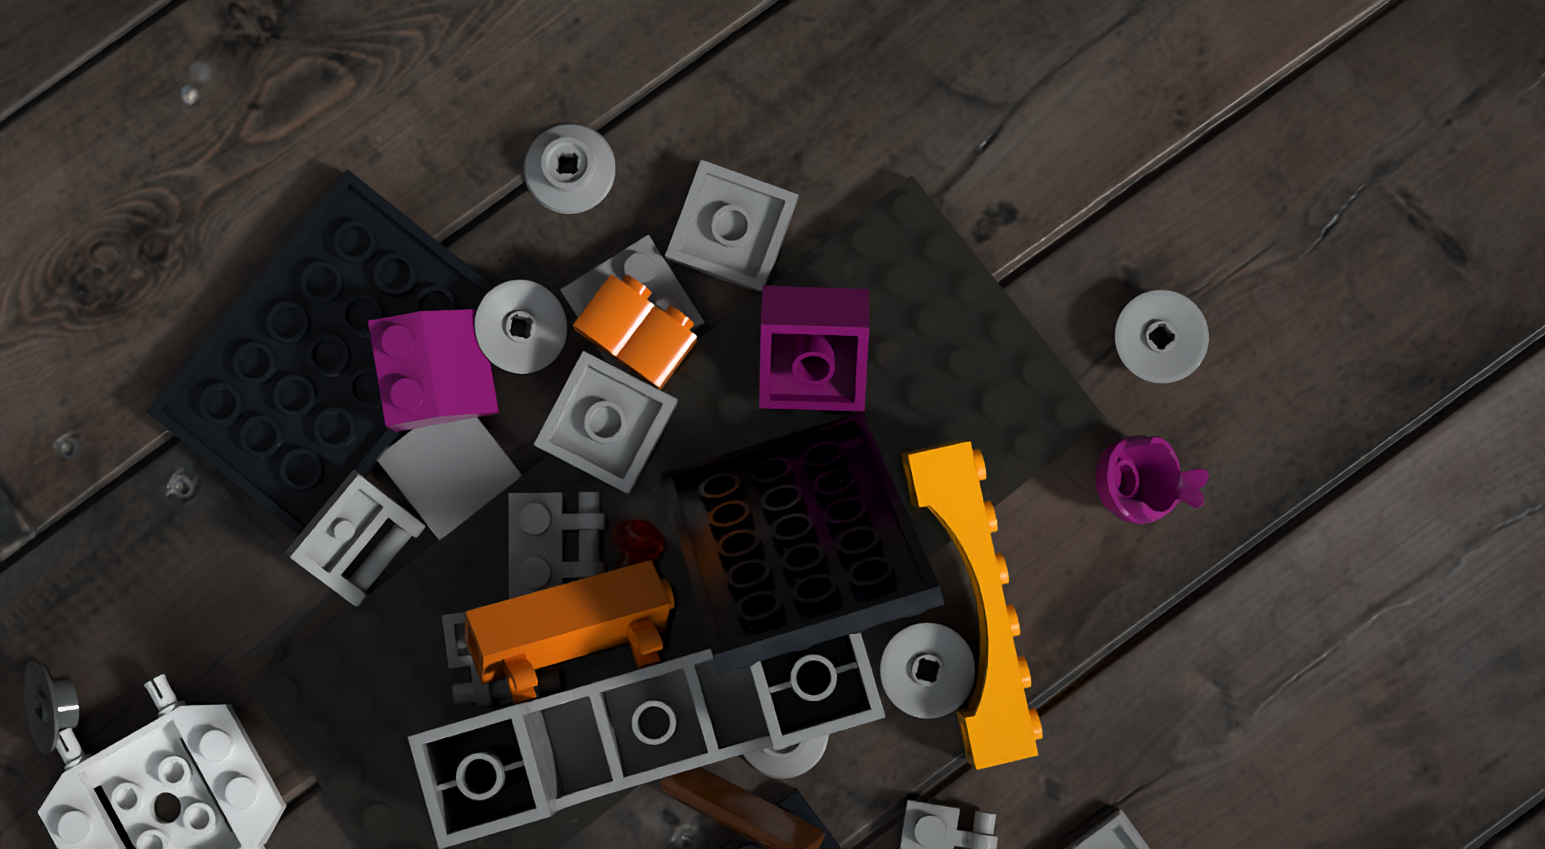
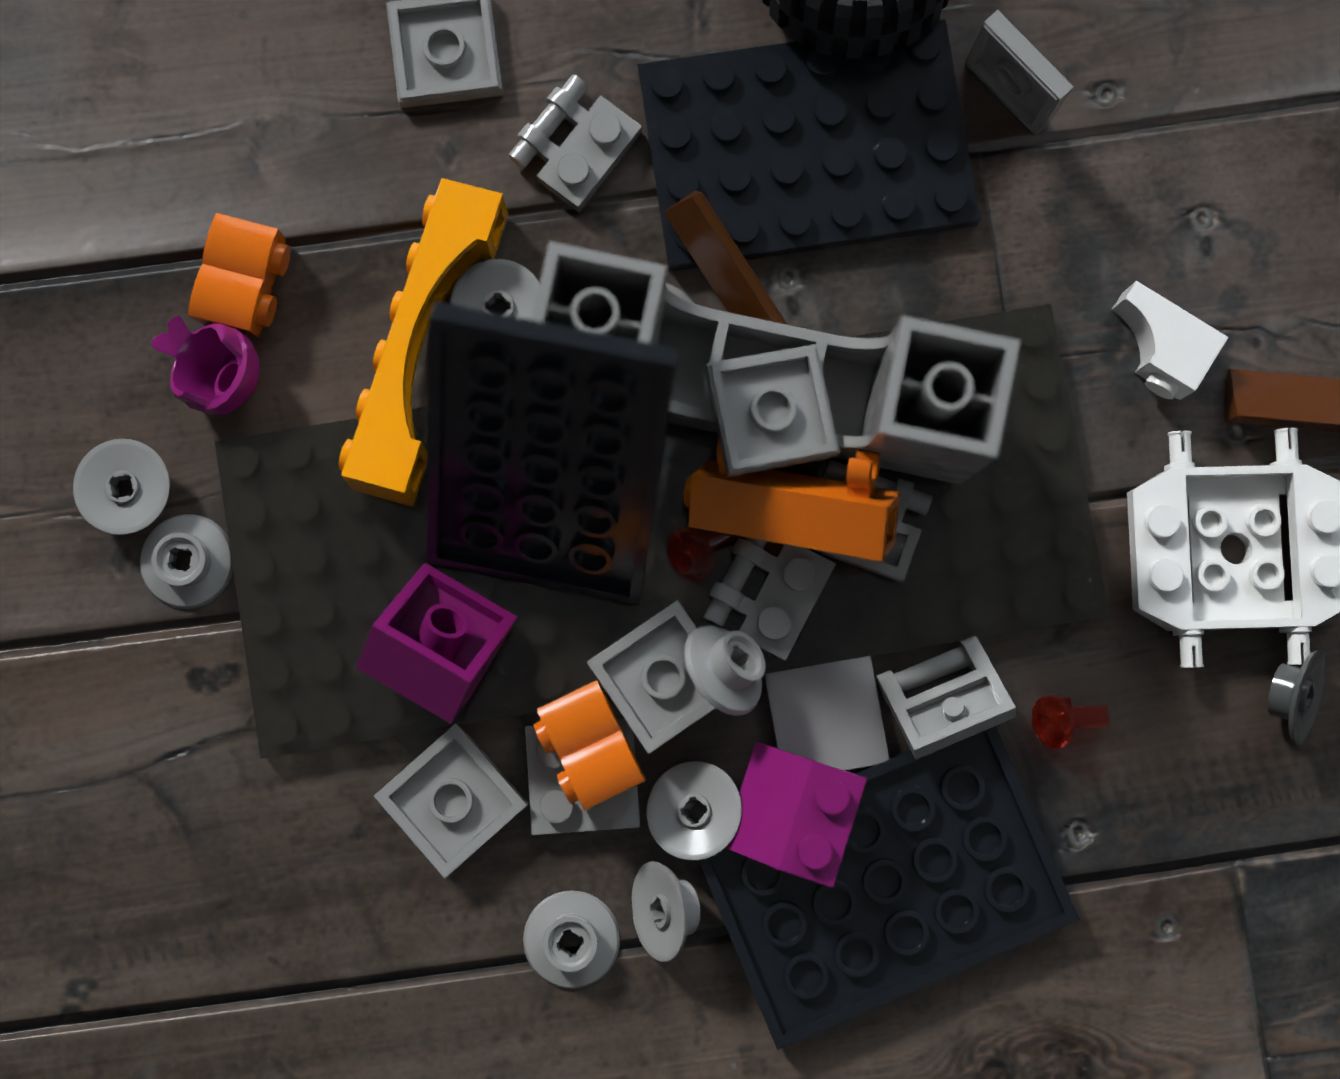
camera: 155 degrees left, 0 degrees up
none -> light grey piece [139,514,235,609]
none -> orange brick [188,213,291,337]
none -> light grey piece [631,861,700,962]
none -> light grey piece [684,626,766,716]
none -> light grey tile [704,344,840,477]
none -> clear red plate [1031,695,1109,749]

